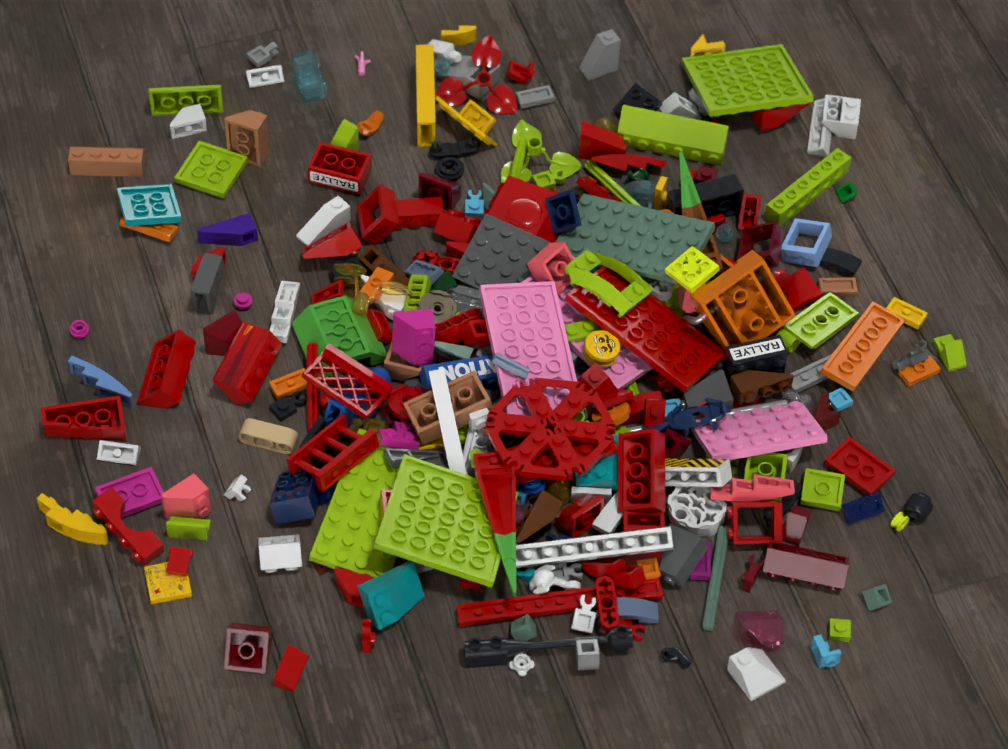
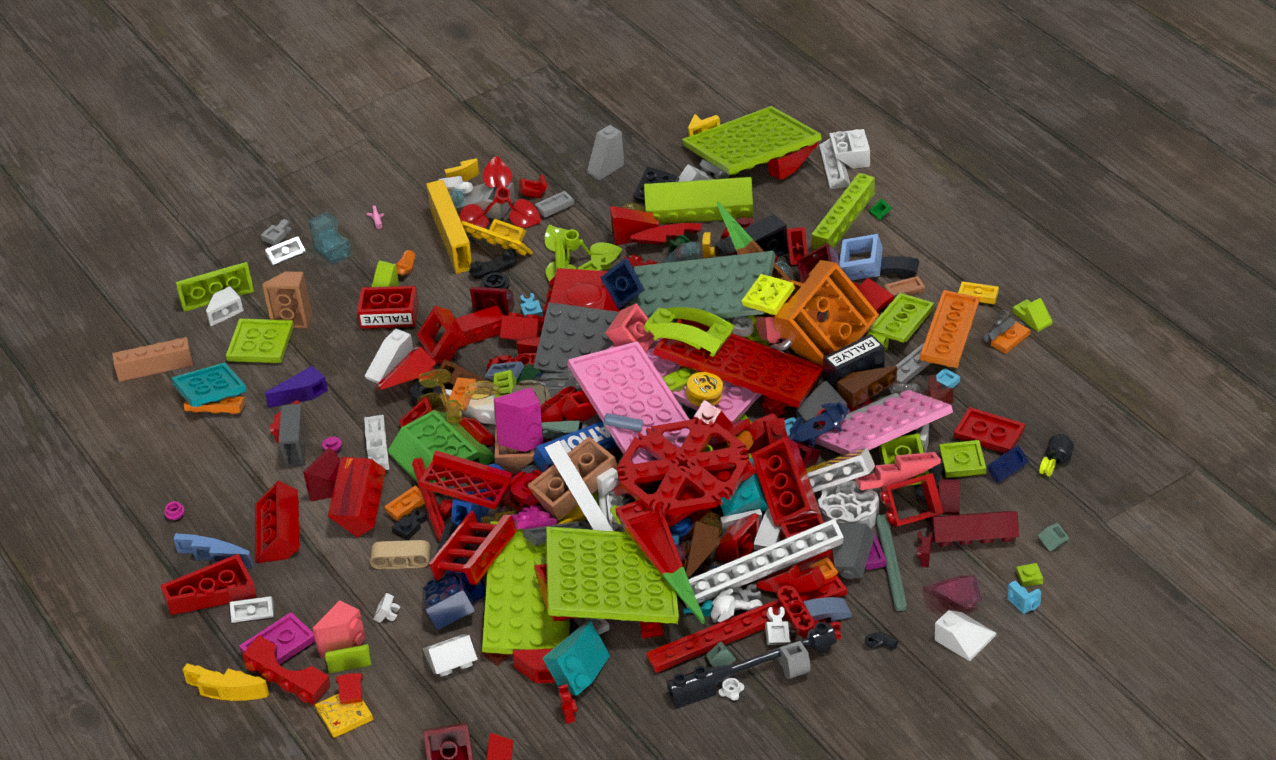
camera: 10 degrees left, 10 degrees down
sand green slope [482,182,496,210] -> none
lime axle [584,160,641,206] -> none

